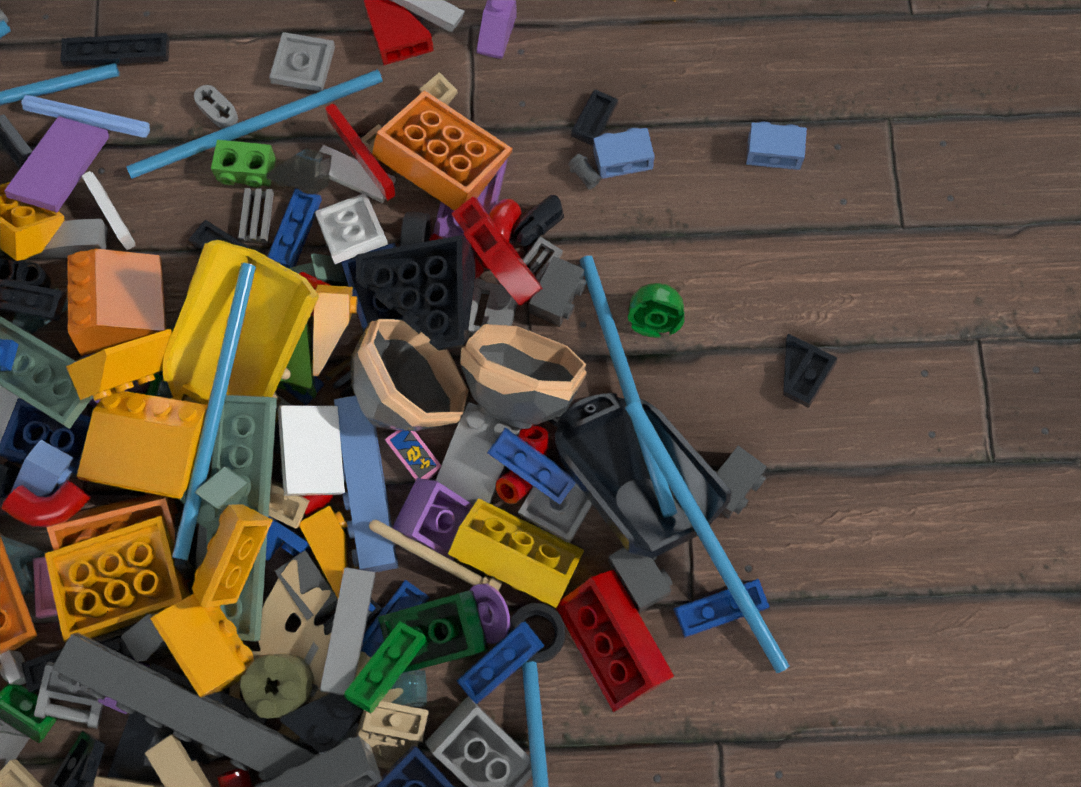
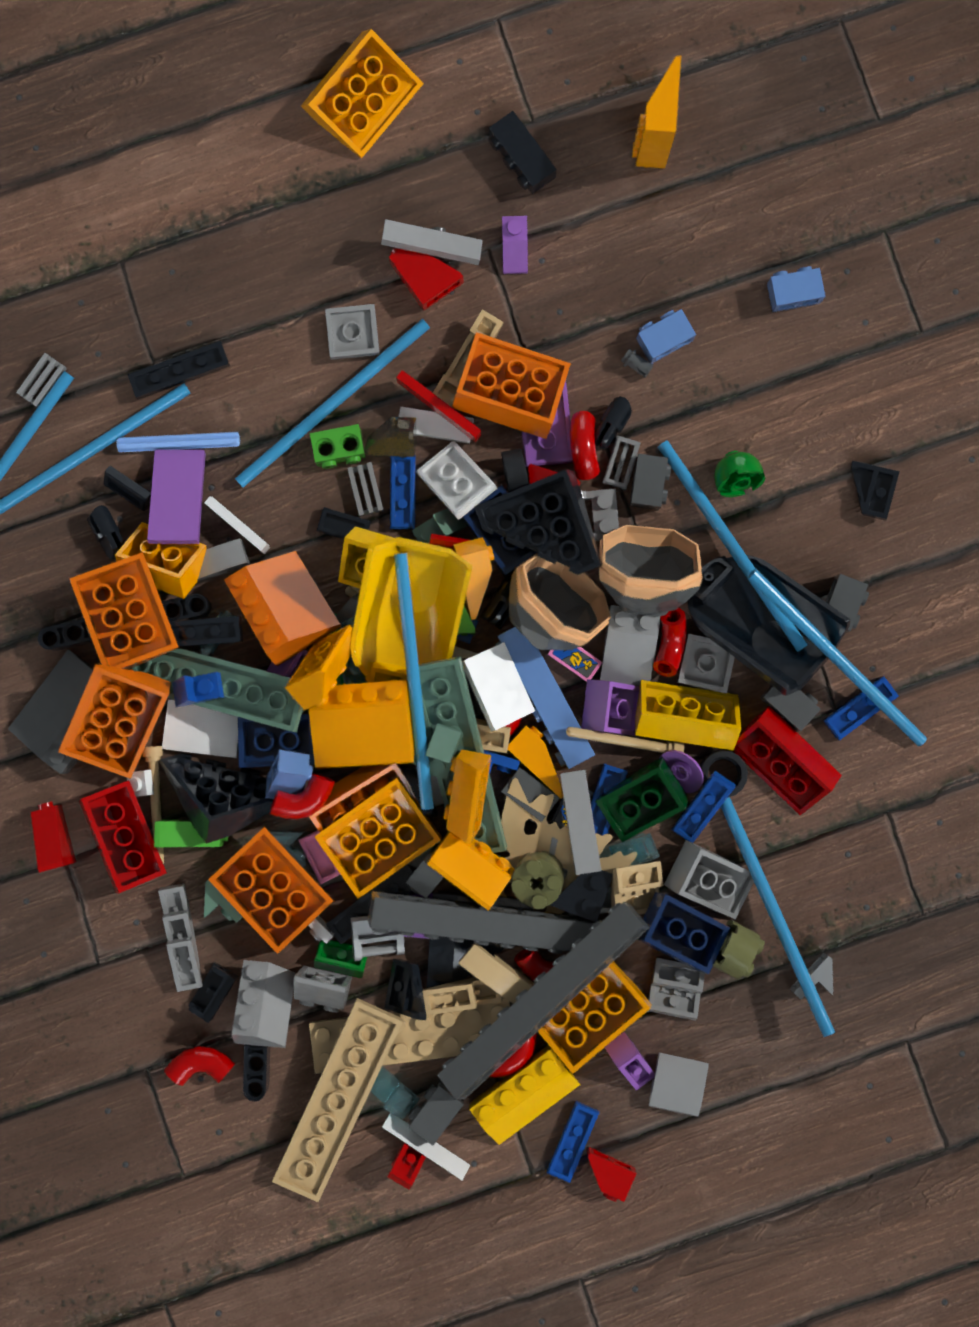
camera: 20 degrees left, 15 degrees up
light grey beam [194,85,238,129] -> none
green plate [344,622,426,714] -> none
red slope [451,196,543,306] -> none
blue tile [487,428,576,504] -> none
black tile [571,89,618,146] -> none

